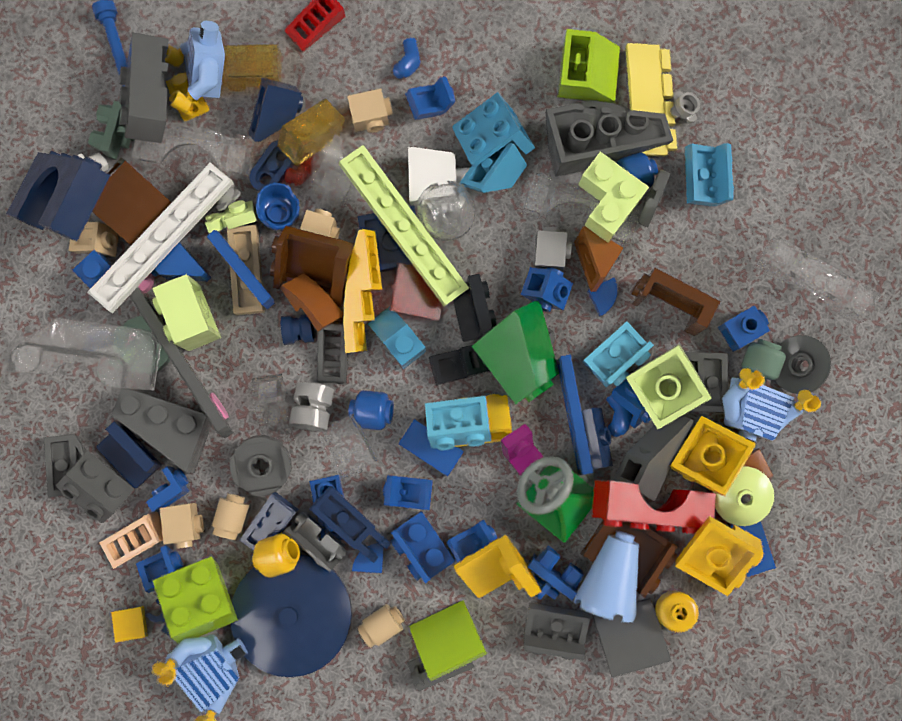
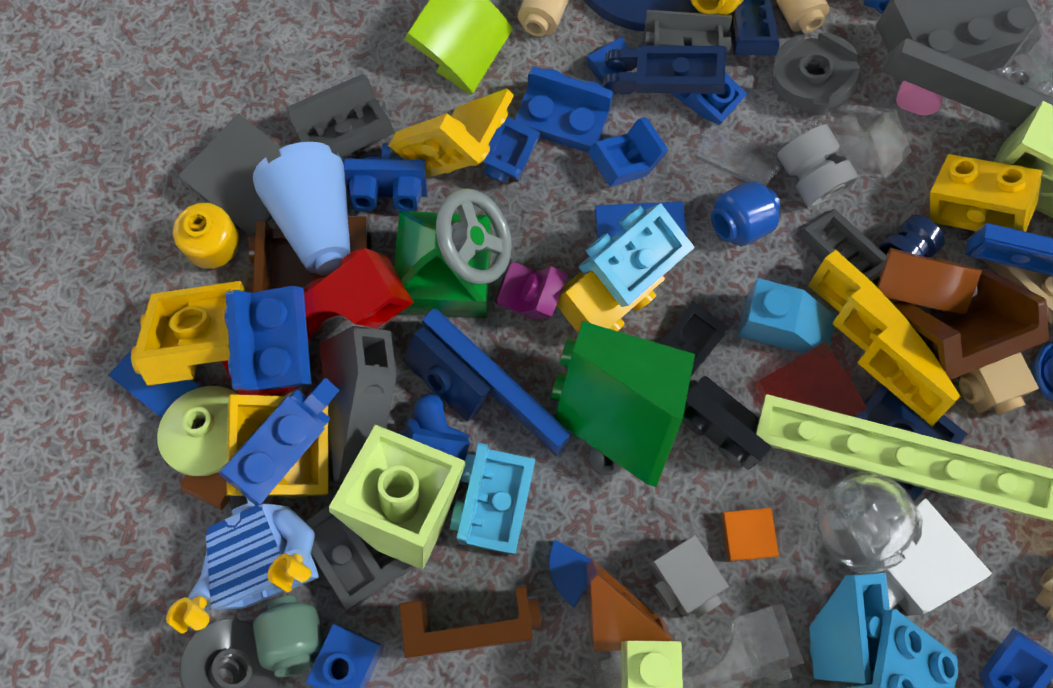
camera: 140 degrees right, 10 degrees down
blue brick [521,267,573,312] -> none
none -> blue hinge [217,378,340,506]
none -> blue bracket [224,286,311,392]
none -> orange tile [721,508,779,562]
none -> yellow brick [930,154,1043,232]

